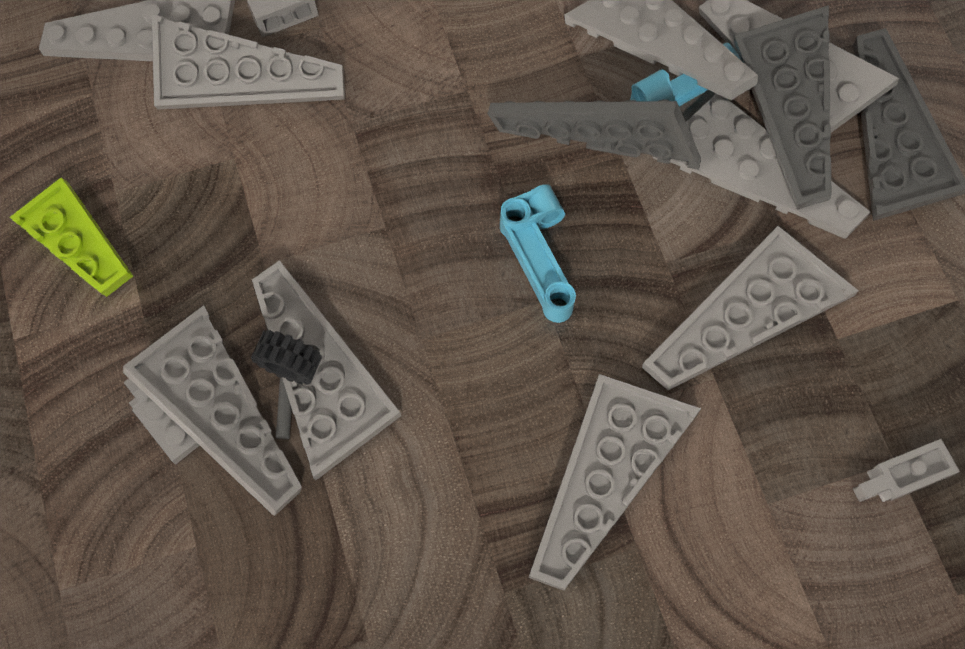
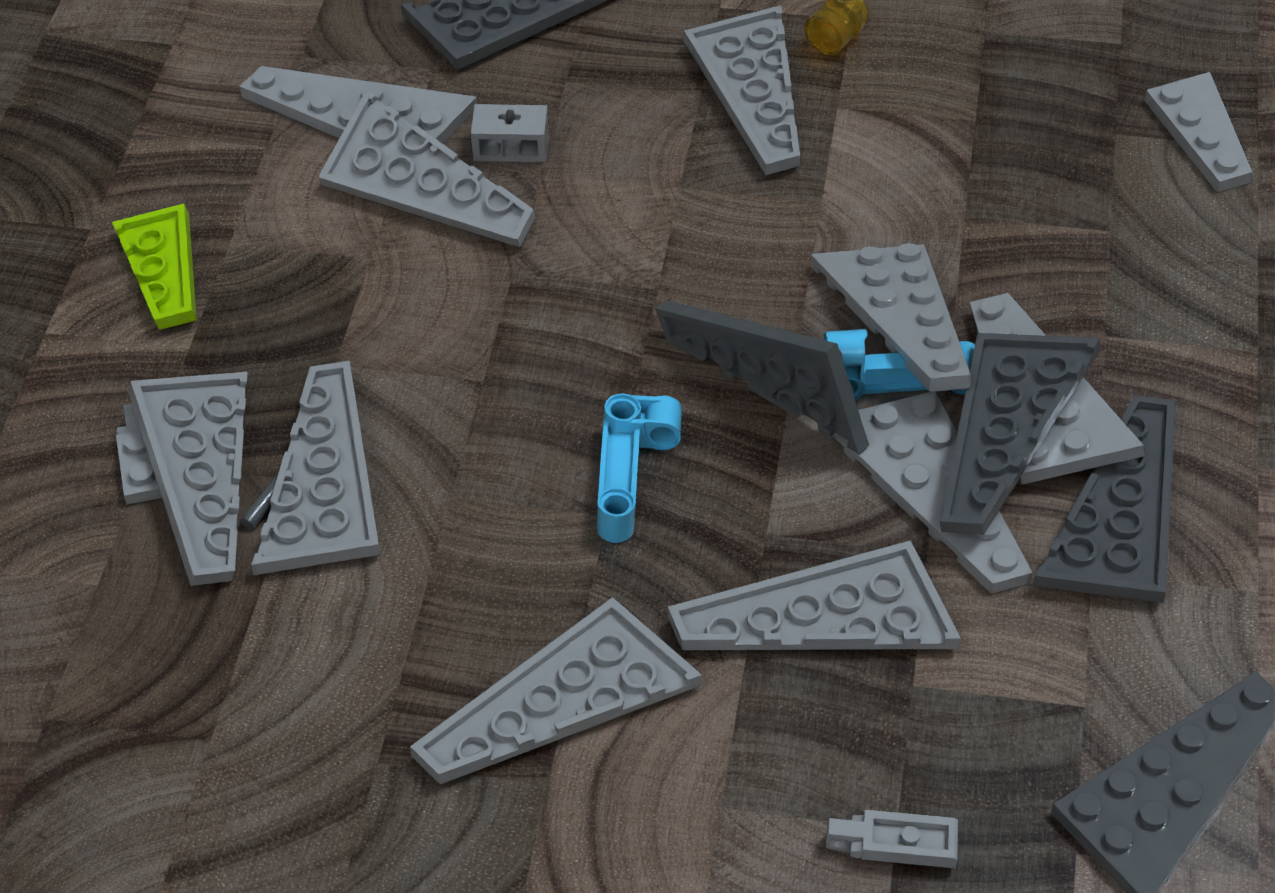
camera: 25 degrees right, 20 degrees down
black tyre [251,330,322,385] -> none

